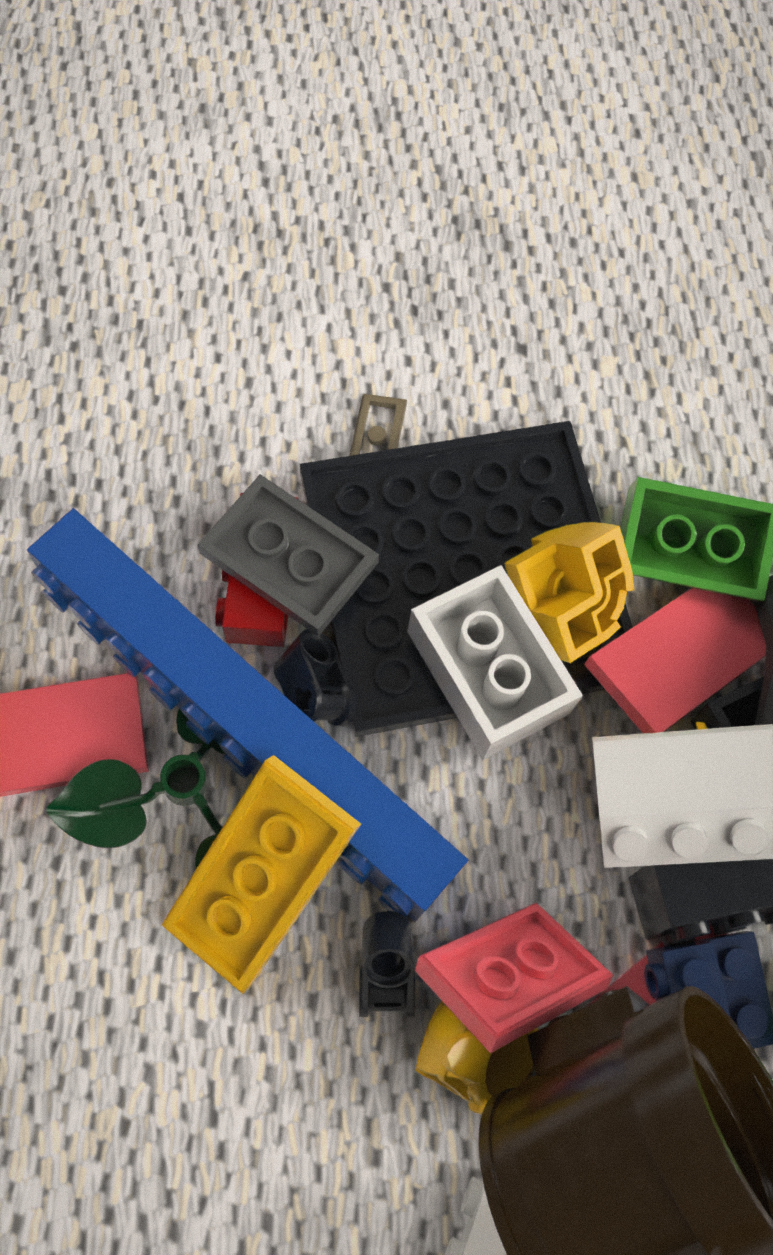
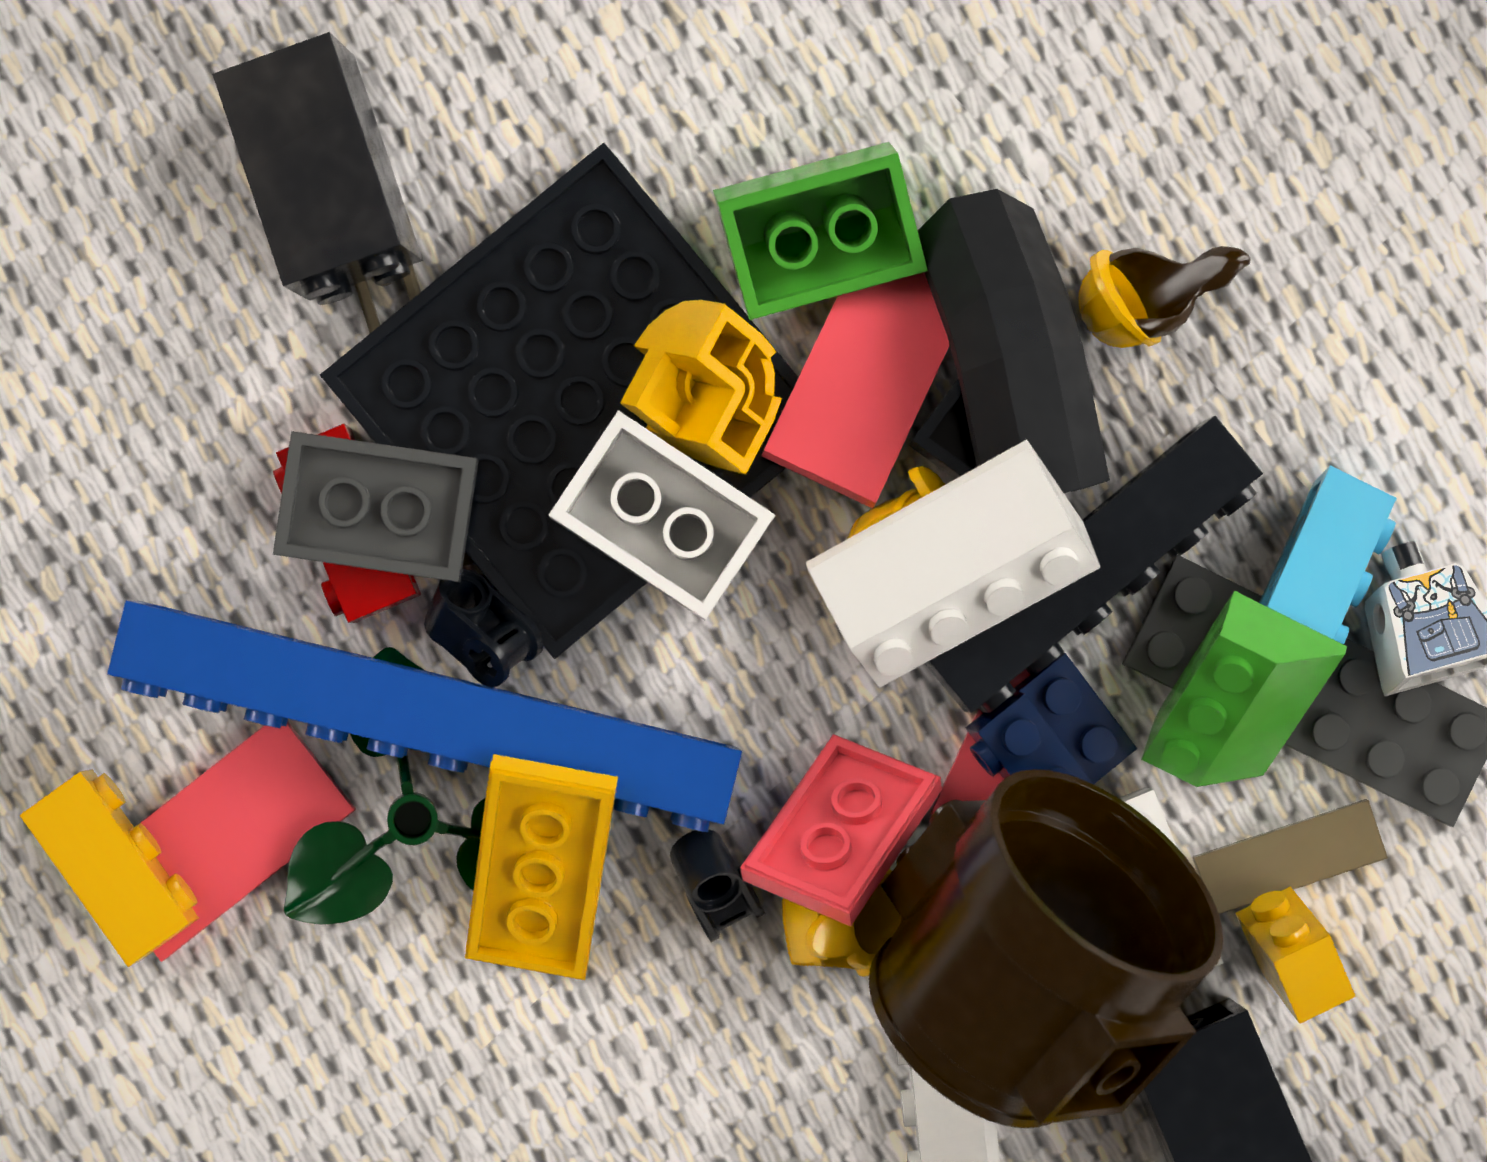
camera: 25 degrees left, 20 degrees up
none -> black brick [212,32,423,305]

